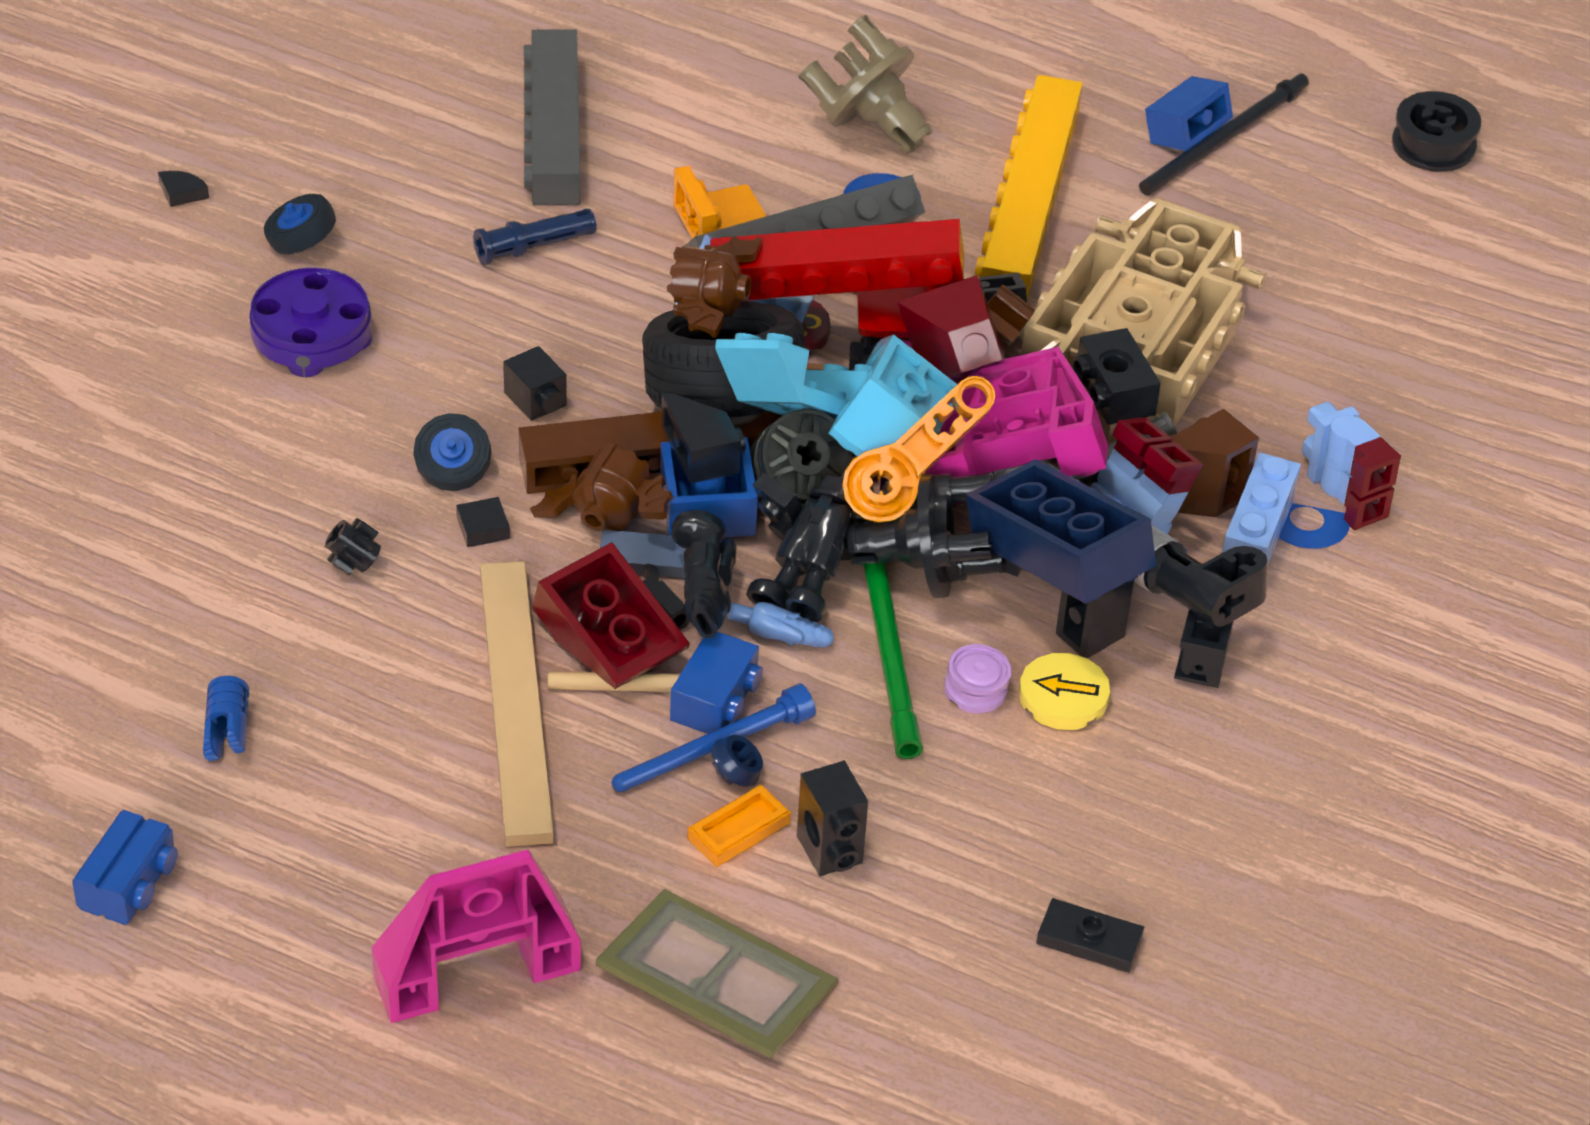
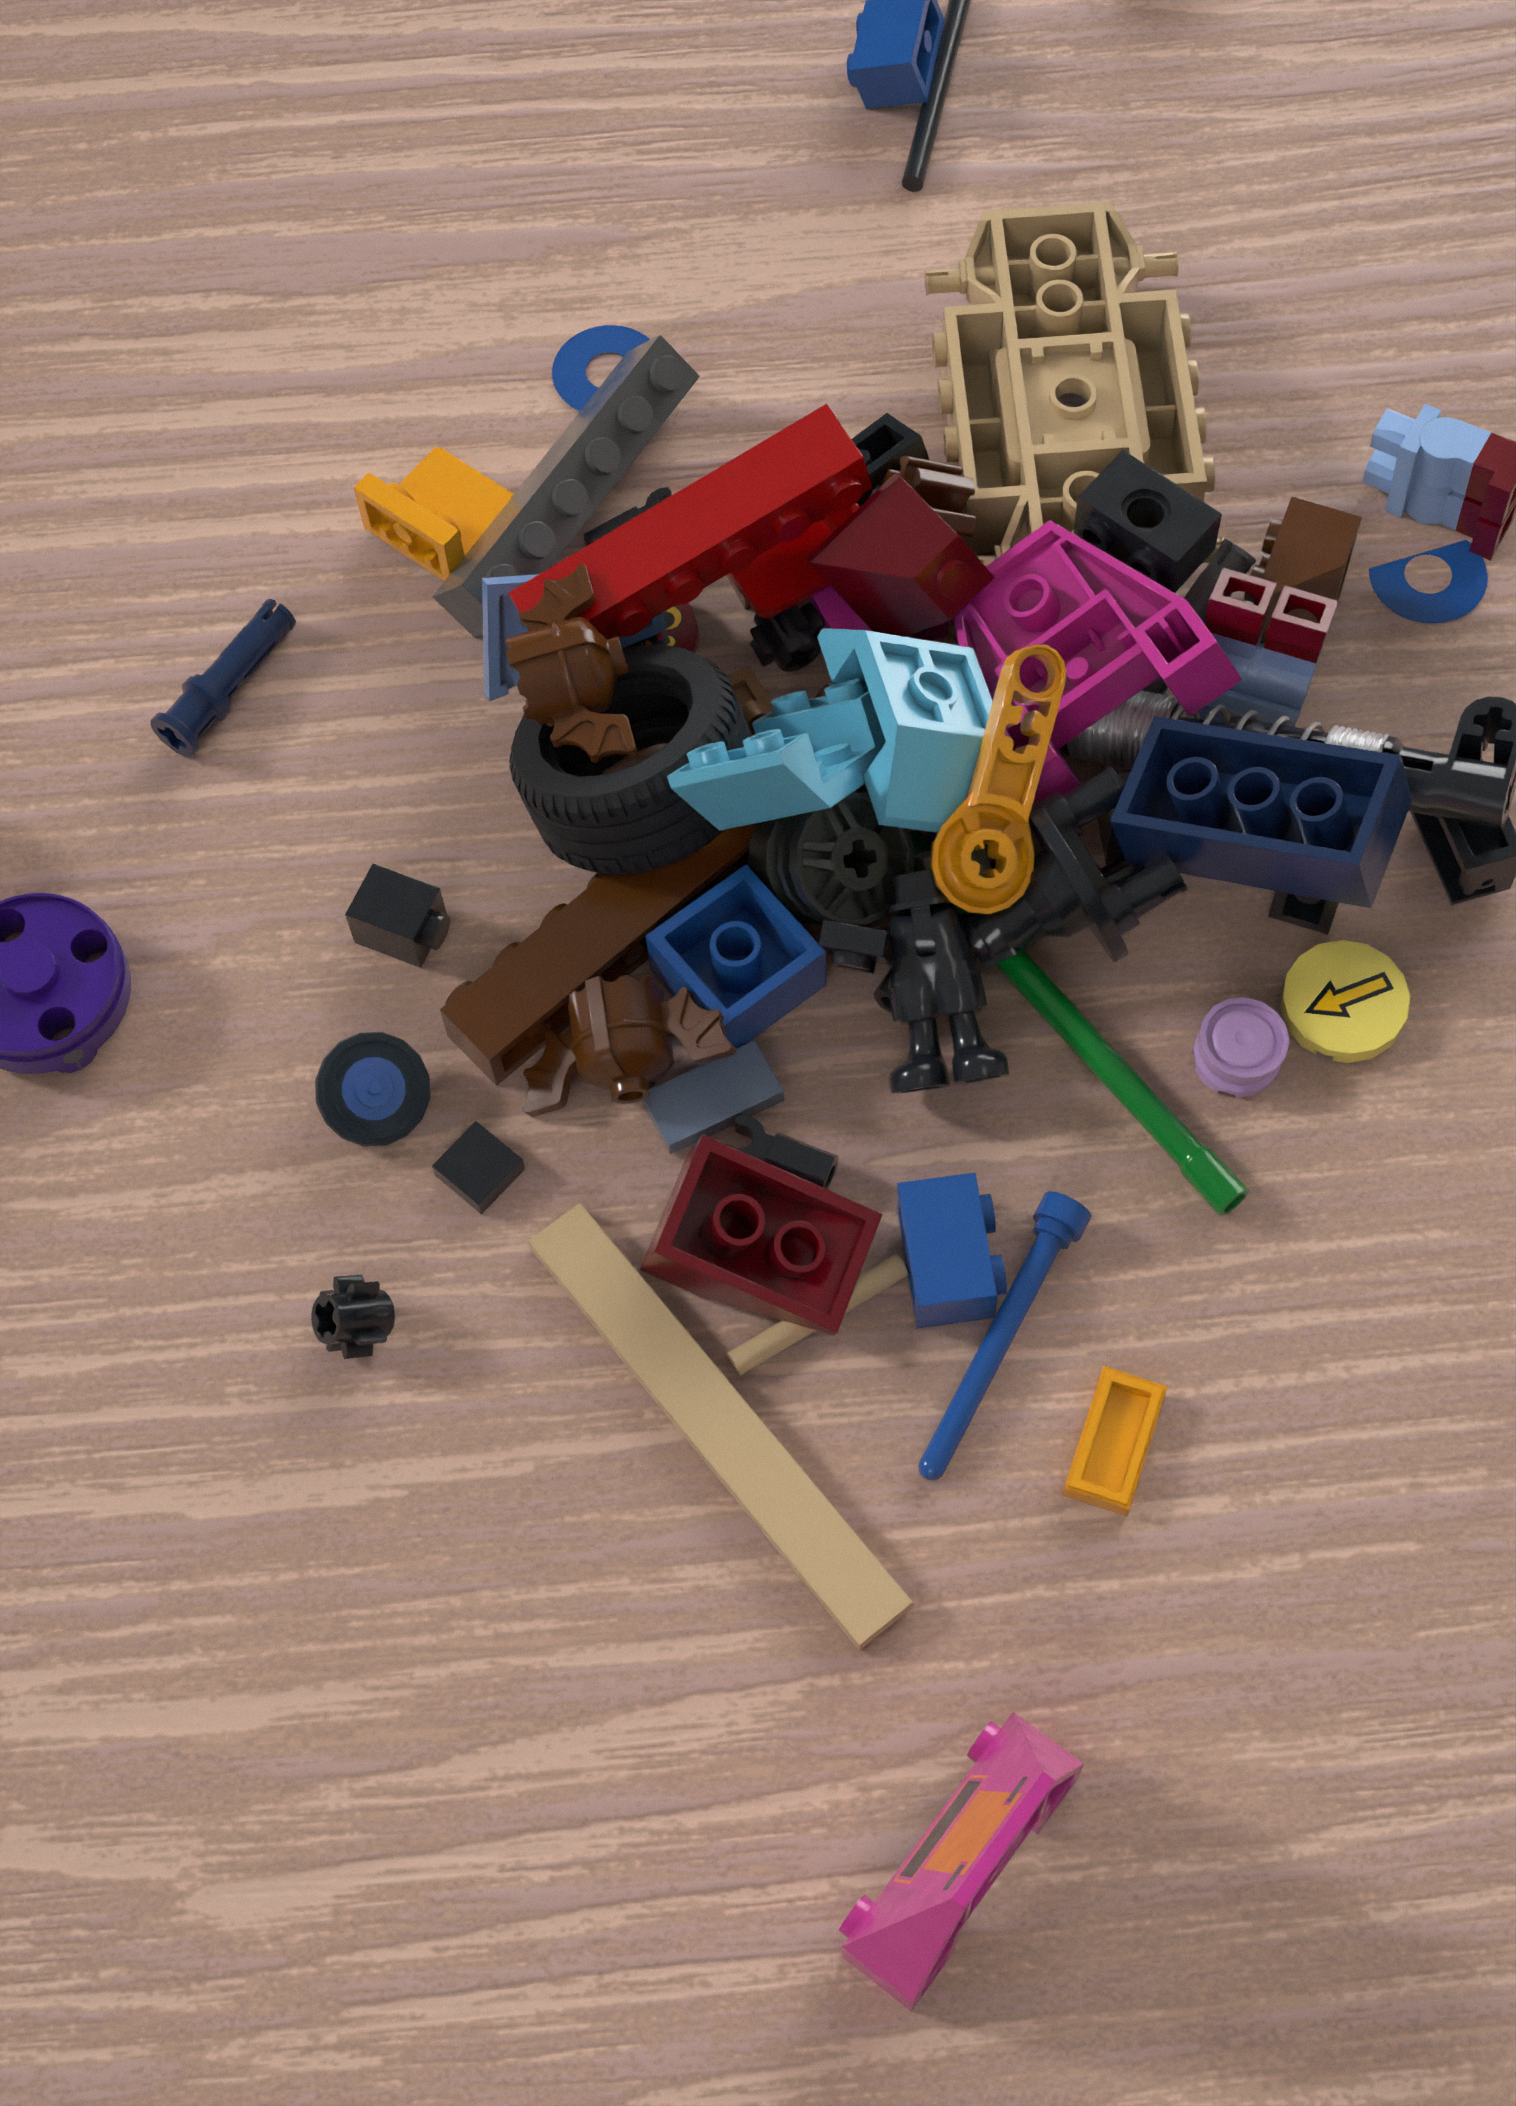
camera: 25 degrees left, 20 degrees up
blue brick [72,810,178,925] -> none
blue hinge [203,676,250,761] -> none
dark grey brick [524,29,580,205] -> none
clear door [596,889,839,1059] -> none
black slope [661,393,746,484] -> none
black piece [671,510,737,639] -> none
dark blue hat [712,735,763,787] -> none
medium blue piece [728,602,834,648] -> none
black brick [796,760,868,877] -> none
dark tan piece [798,14,933,154] -> none
yellow brick [974,75,1083,303] -> none
light blue brick [1222,452,1301,565] -> none

